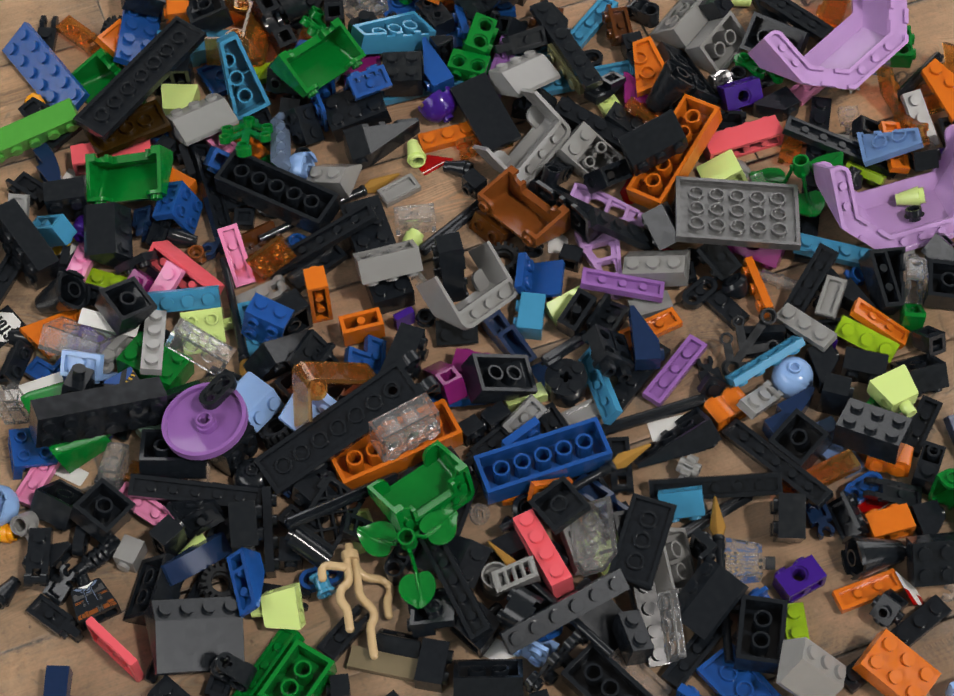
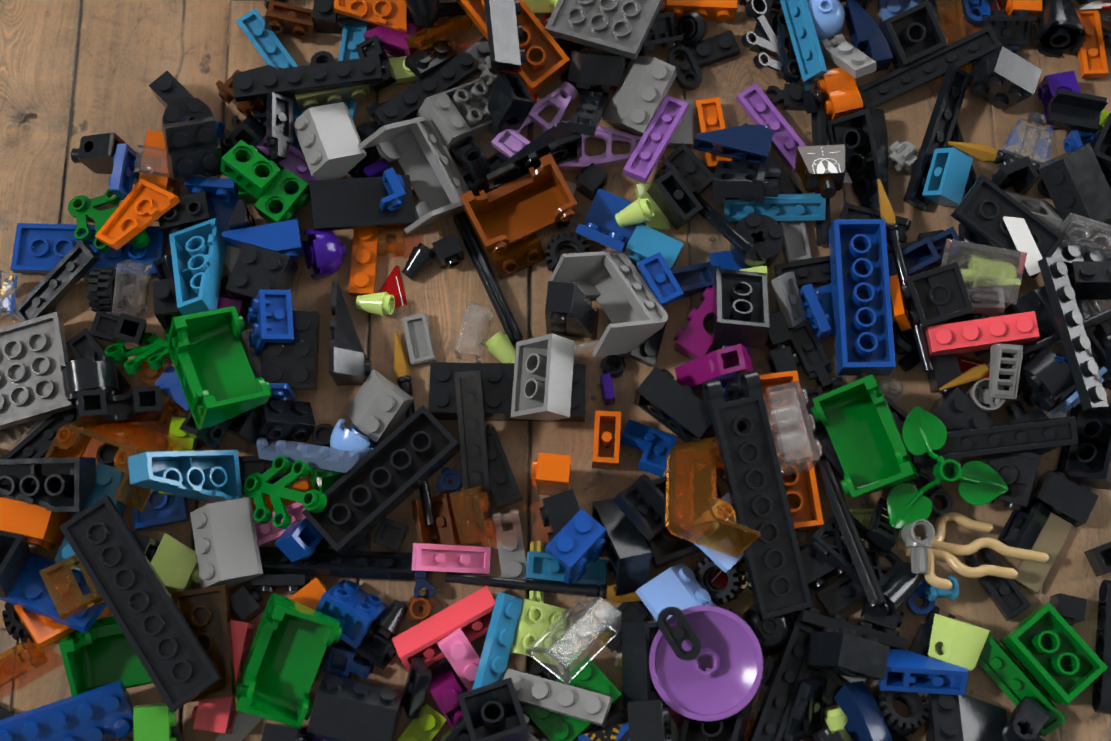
camera: 70 degrees left, 15 degrees up
none -> clear orange plate [39,555,105,620]
none -> dark purple tile [363,158,390,178]
none -> blue bracket [379,167,406,211]
none -> yellowish green cone [615,198,654,228]
none -> blue plate [637,252,684,307]
none -> torso [795,144,845,199]
none -> light grey axle [901,519,935,574]
none -> white sticker [1003,216,1043,276]
none -> black panel [1046,89,1108,134]

